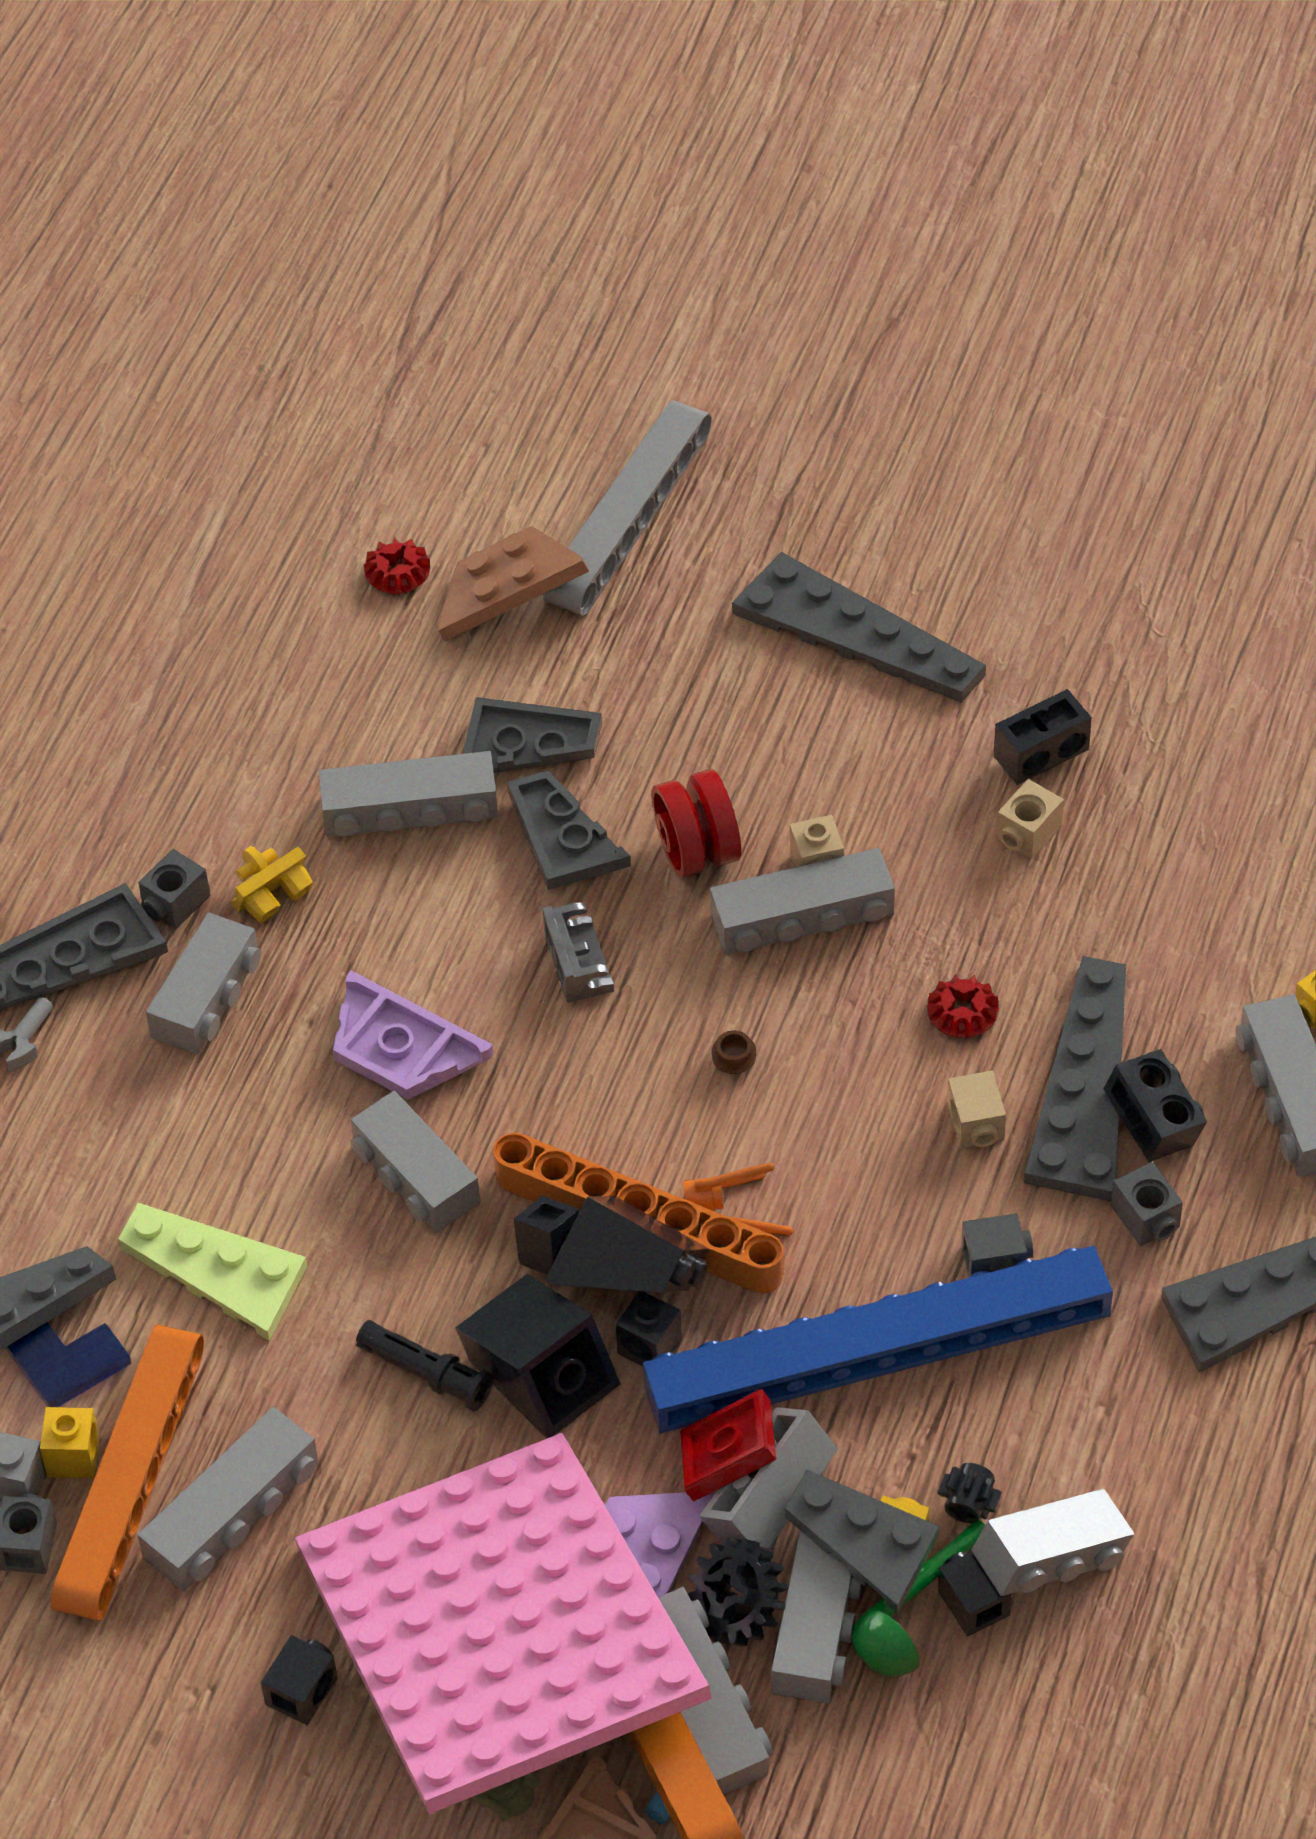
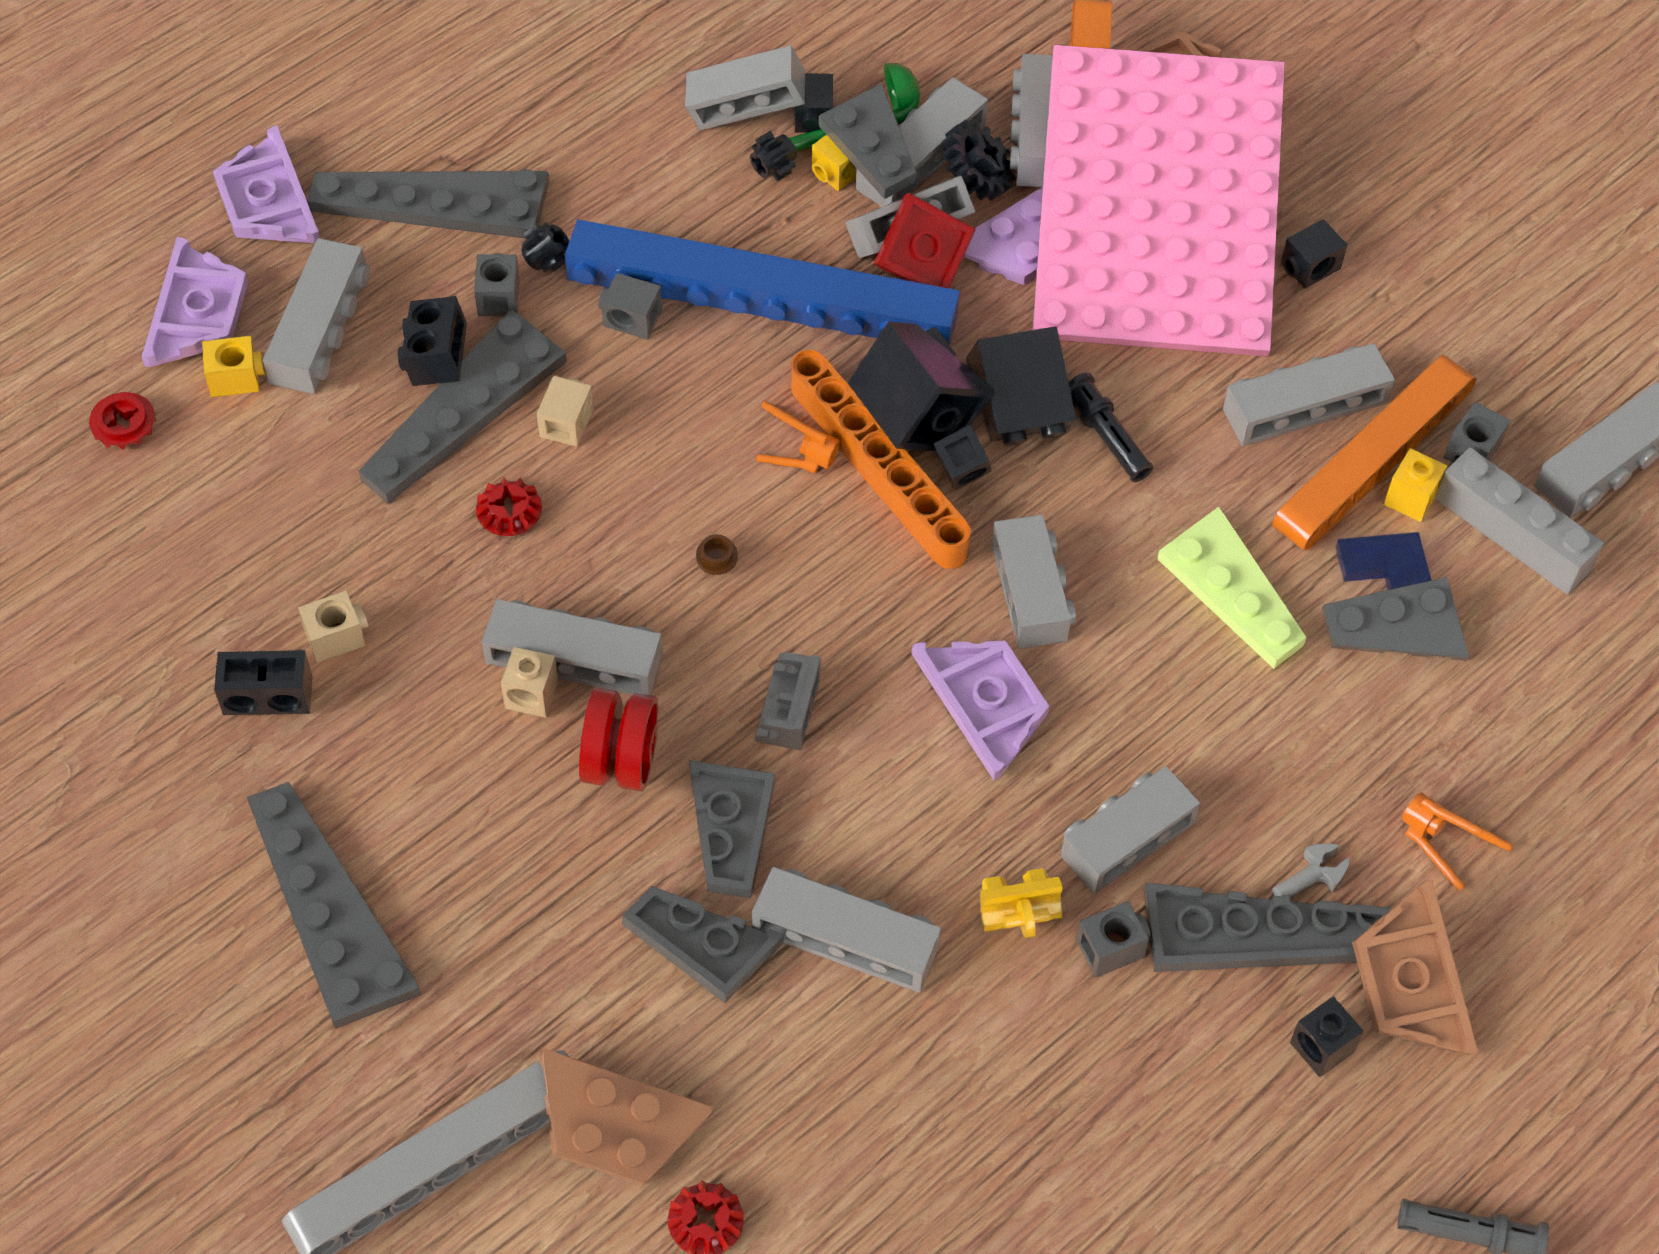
camera: 155 degrees left, 5 degrees up
none -> black gear [521,222,569,272]

